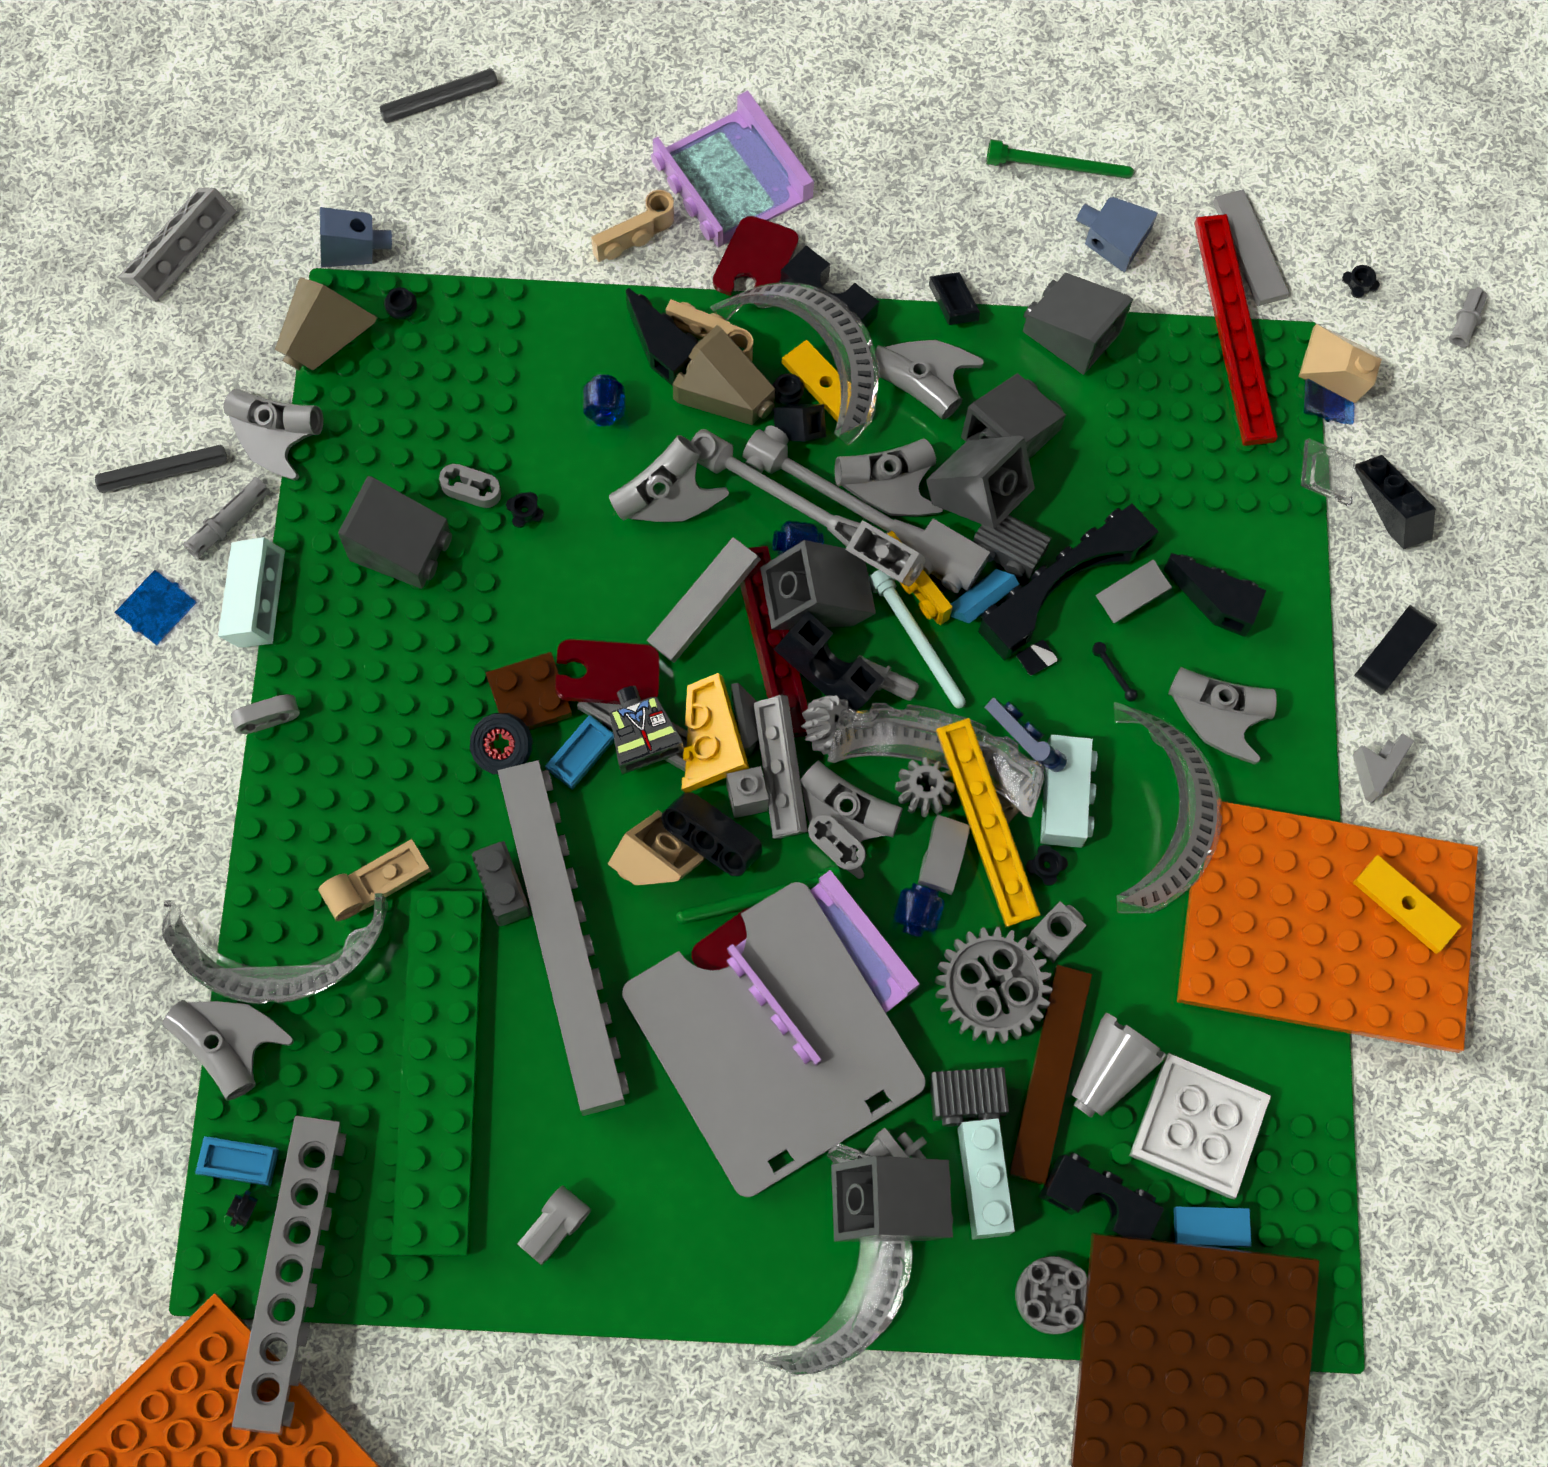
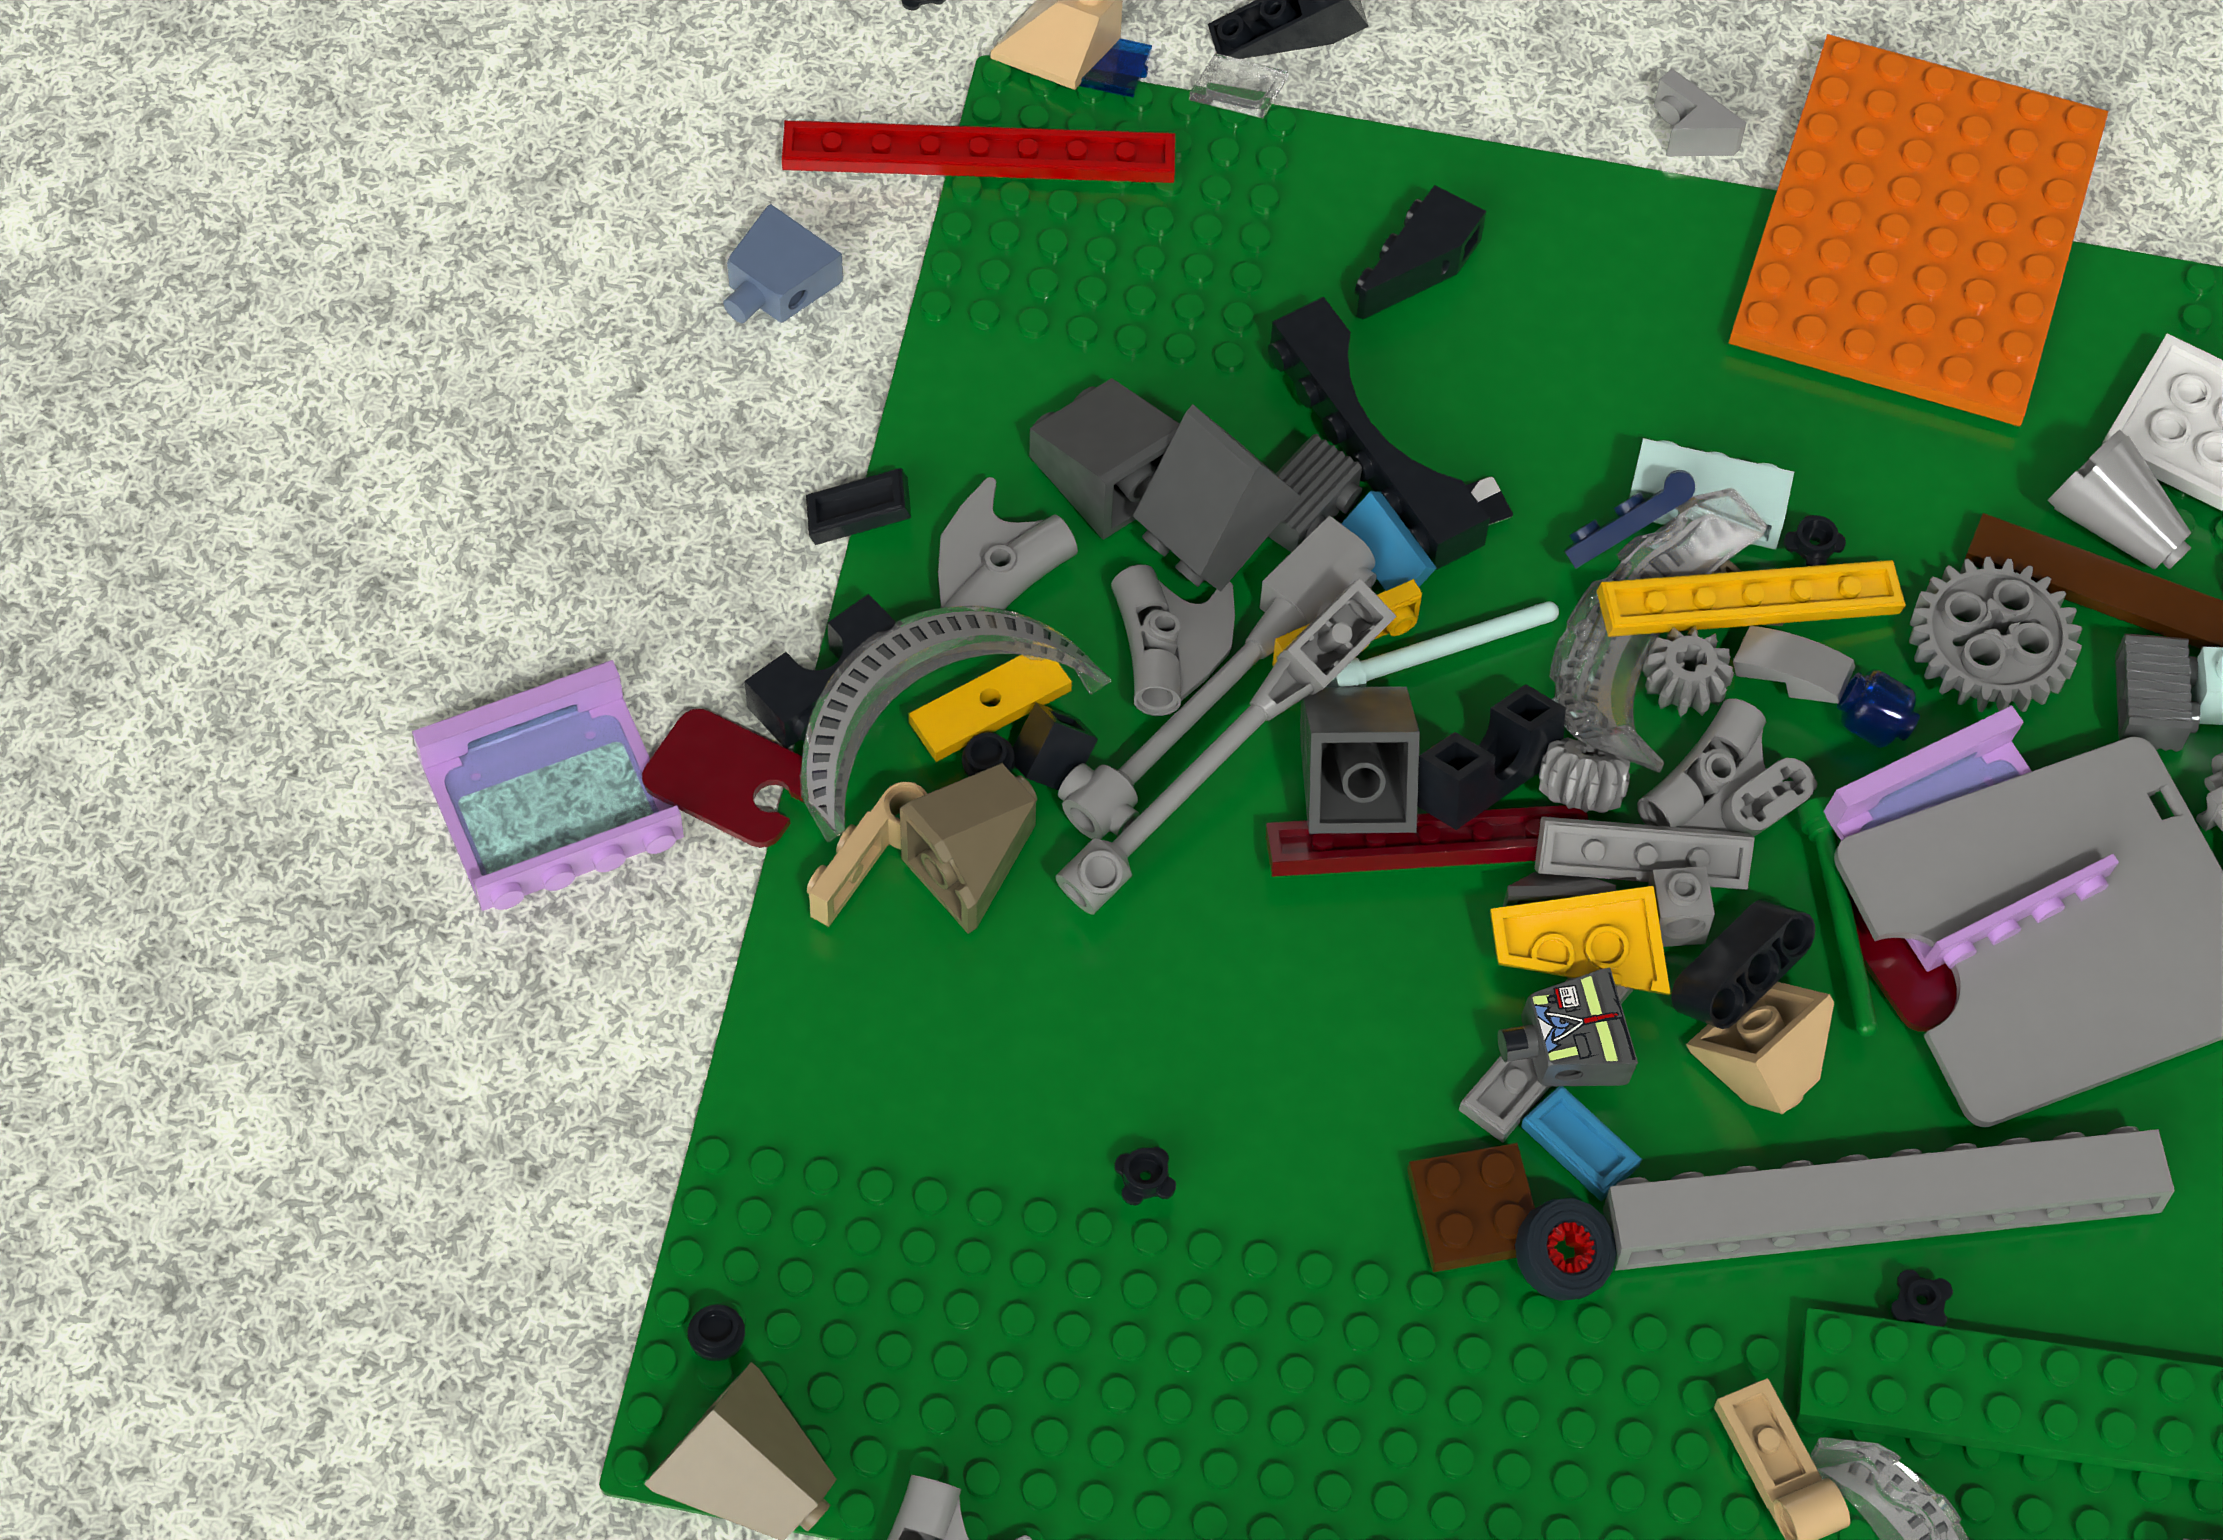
camera: 80 degrees left, 10 degrees down
sand blue torso [320,207,392,268] -> none
dark grey slope [338,476,452,589] -> none
dark grey axle [379,68,498,123] -> none
light grey beam [439,464,501,508] -> none
dark grey brick [472,841,531,927] -> none
dark red piece [555,639,659,705] -> none
clear blue head [583,375,625,426] -> none
tan plate [591,190,674,262] -> none
light grey pin [609,435,729,522] -> none
black slope [626,288,698,386] -> none
light grey tile [647,537,760,663] -> none
clear blue head [772,520,824,556] -> none
light grey axle [858,655,919,701] -> none
green piece [986,139,1134,179] -> none
dark grey slope [1023,272,1133,375] -> none
light grey brick [1027,901,1087,963] -> none
black hinge [1092,642,1138,702] -> none
light grey slope [1095,560,1172,624] -> none
windscreen [1114,702,1222,913] -> none
light grey pin [1168,667,1276,764] -> none
light grey tile [1213,189,1289,306] -> none
yellow tile [1353,855,1461,954] -> none
black beam [1354,604,1438,696] -> none
none -> black plate [1891,1270,1953,1327]

